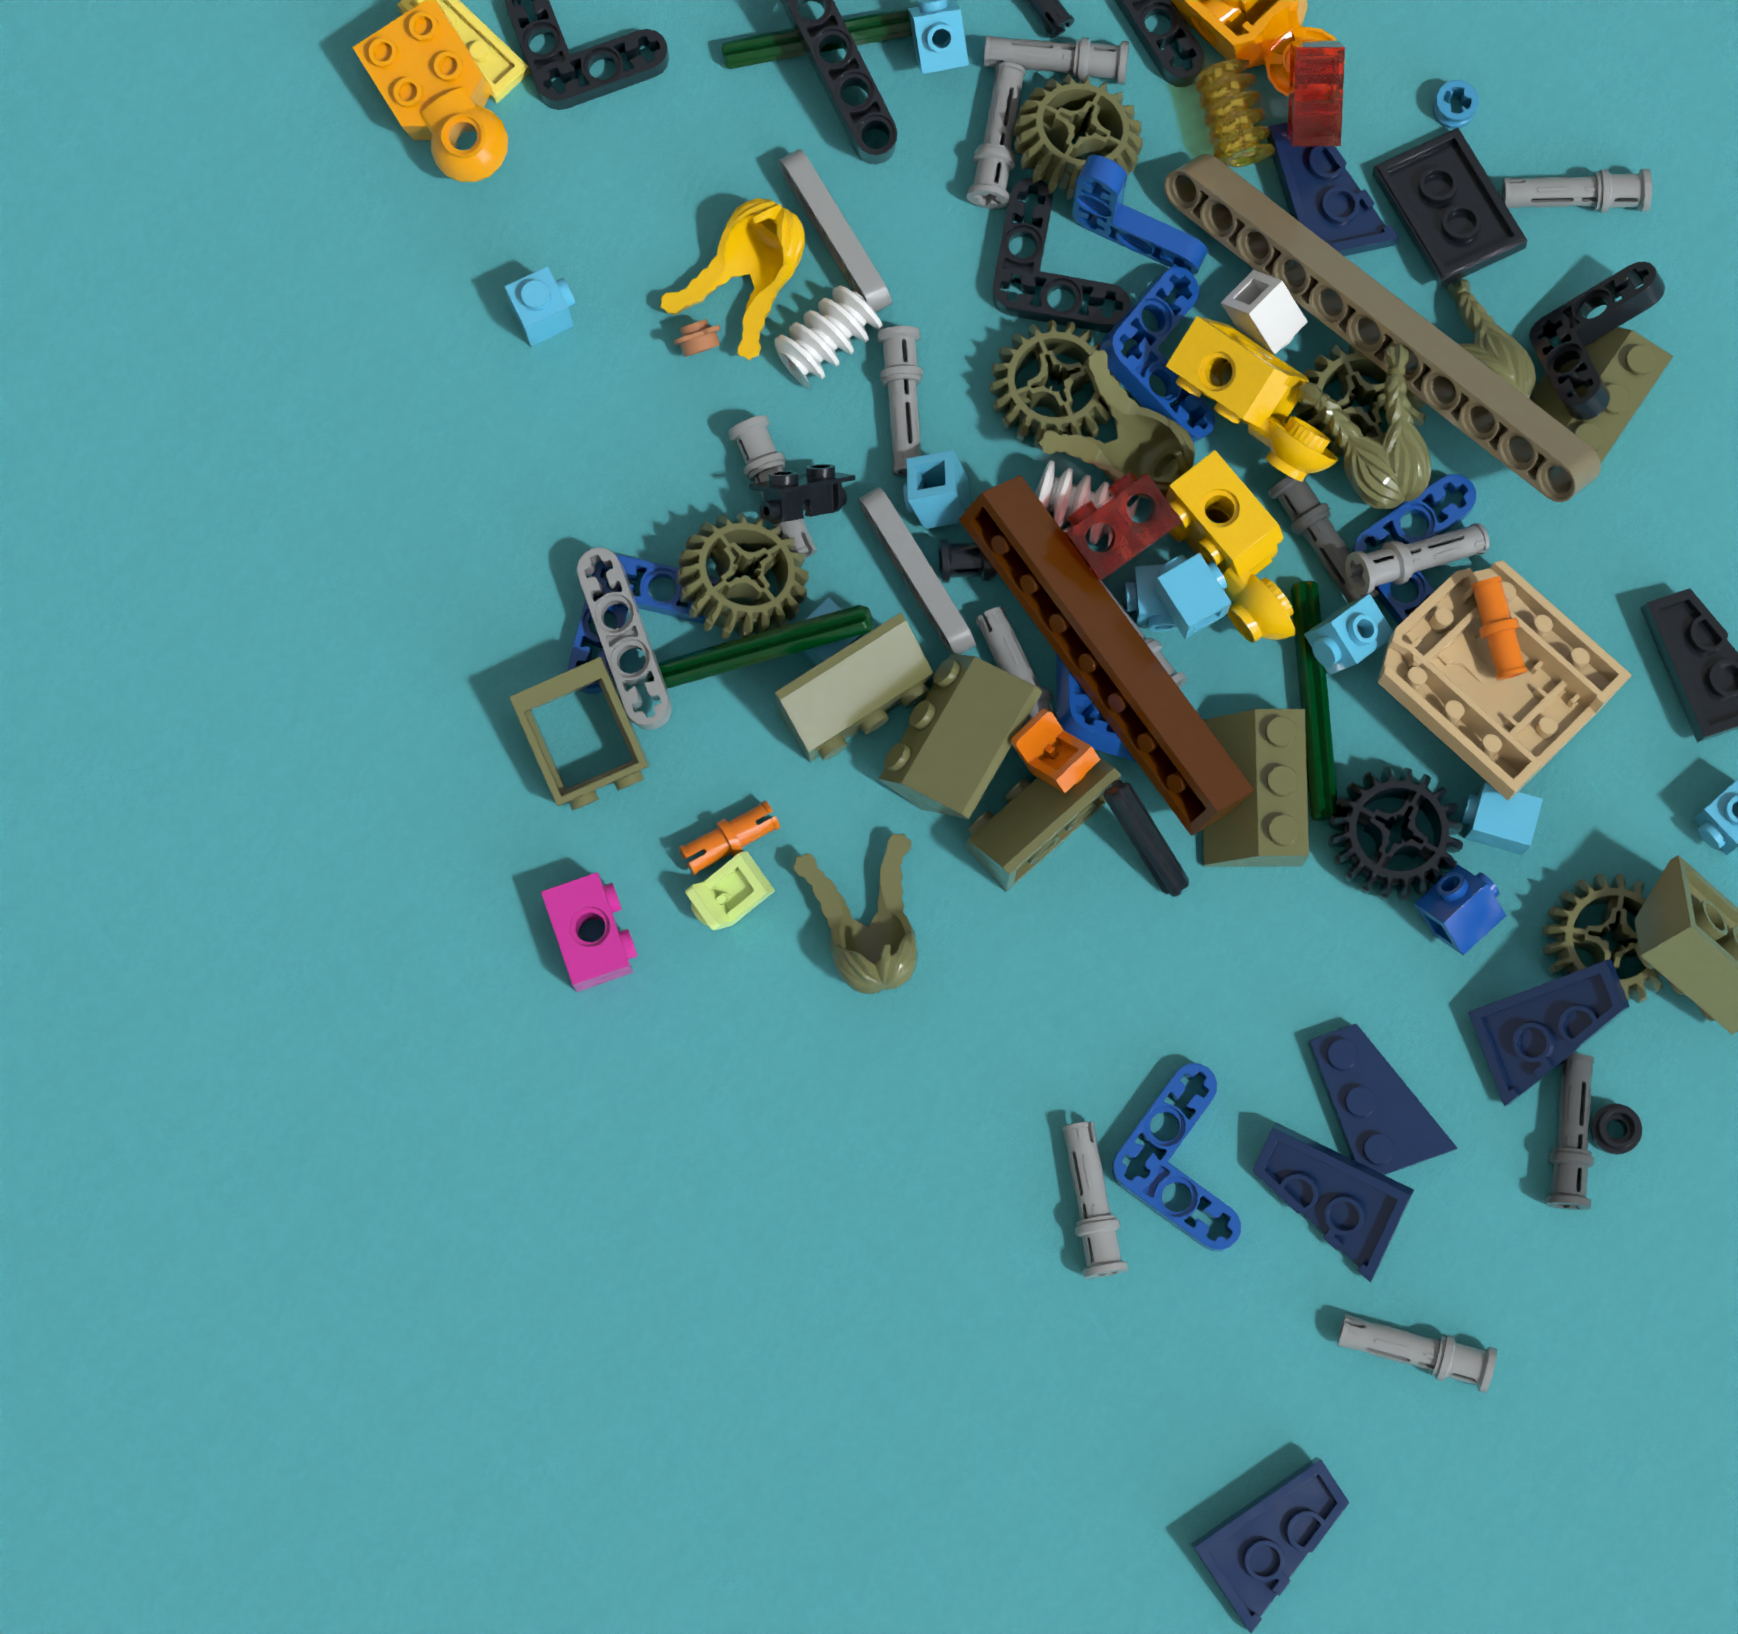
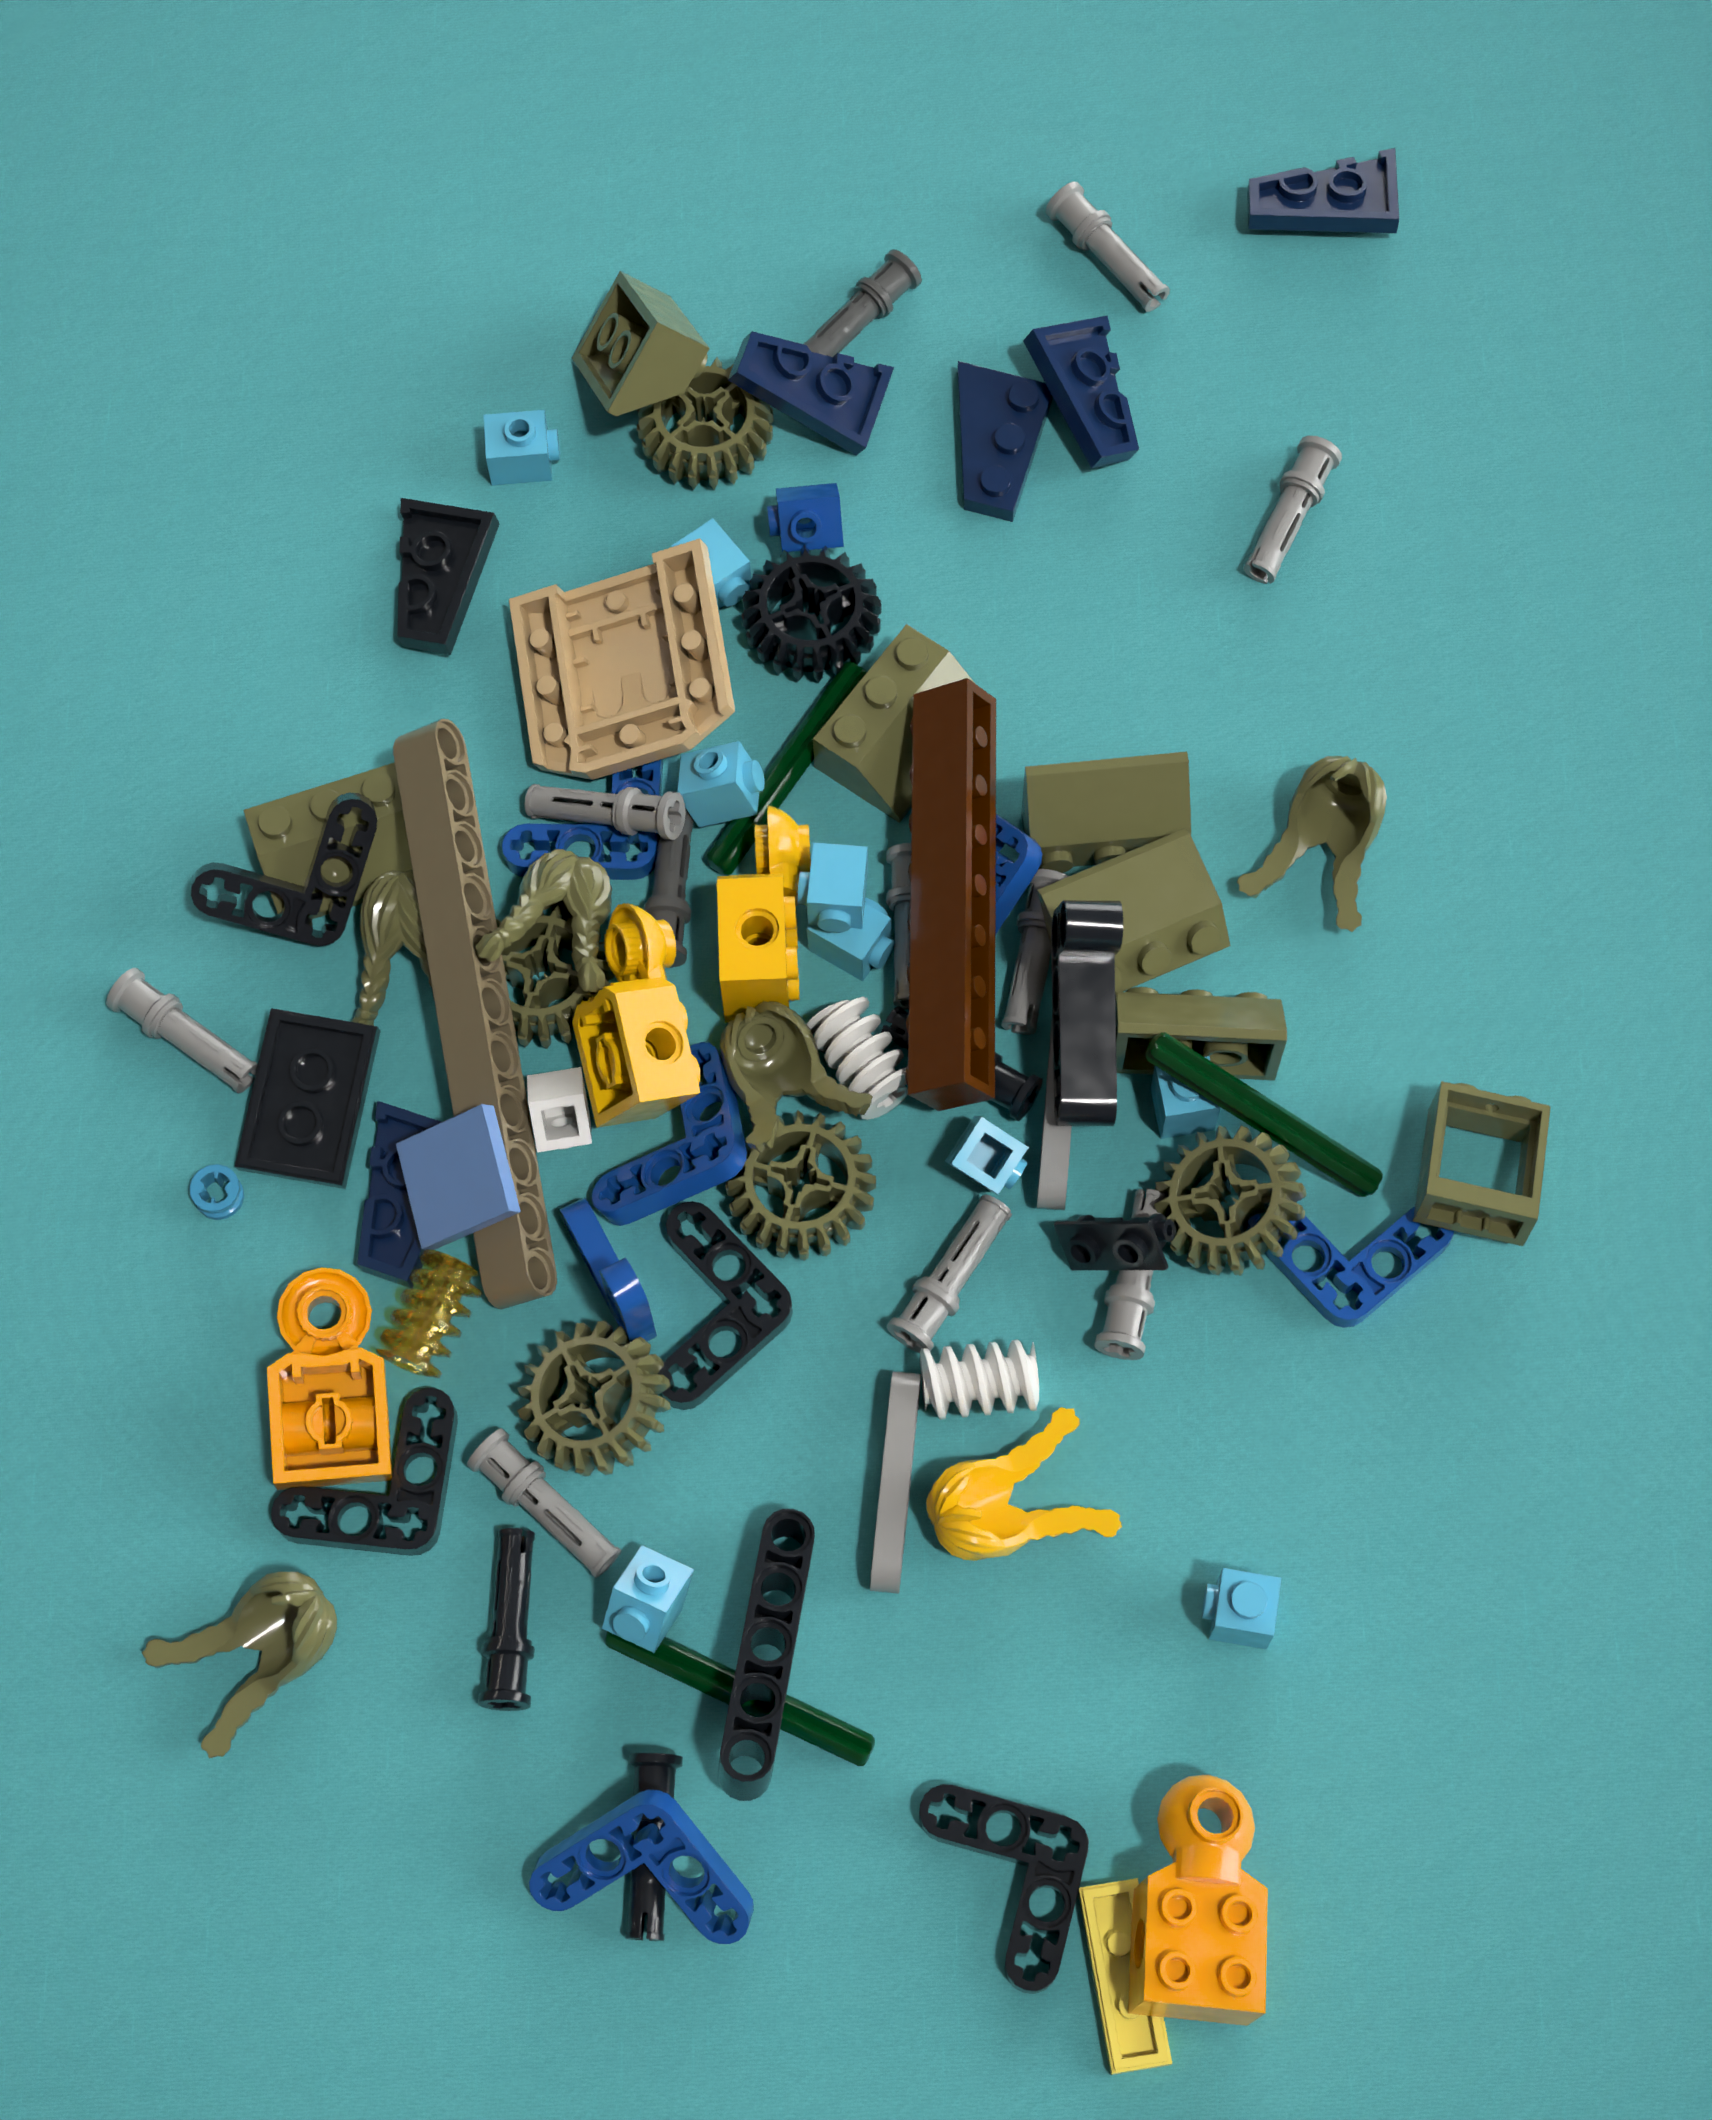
camera: 145 degrees left, 10 degrees down
dark pink brick [541,872,638,992] -> none
light grey beam [577,547,672,730] -> none
nougat plate [673,319,721,358] -> none
orange pin [678,800,780,875] -> none
yellowish green bracket [685,851,775,930] -> none
light grey pin [966,62,1026,209] -> none
orange bracket [1011,709,1101,793] -> none
clear red brick [1063,471,1182,580] -> none
black axle [1104,780,1189,897] -> none
blue beam [1112,1063,1241,1251] -> none
clear red brick [1287,41,1345,146] -> none
orange pin [1471,576,1528,681] -> none
black plate [1590,1104,1642,1155] -> none
none -> medium blue tile [396,1104,521,1250]
none -> black beam [1051,900,1123,1126]

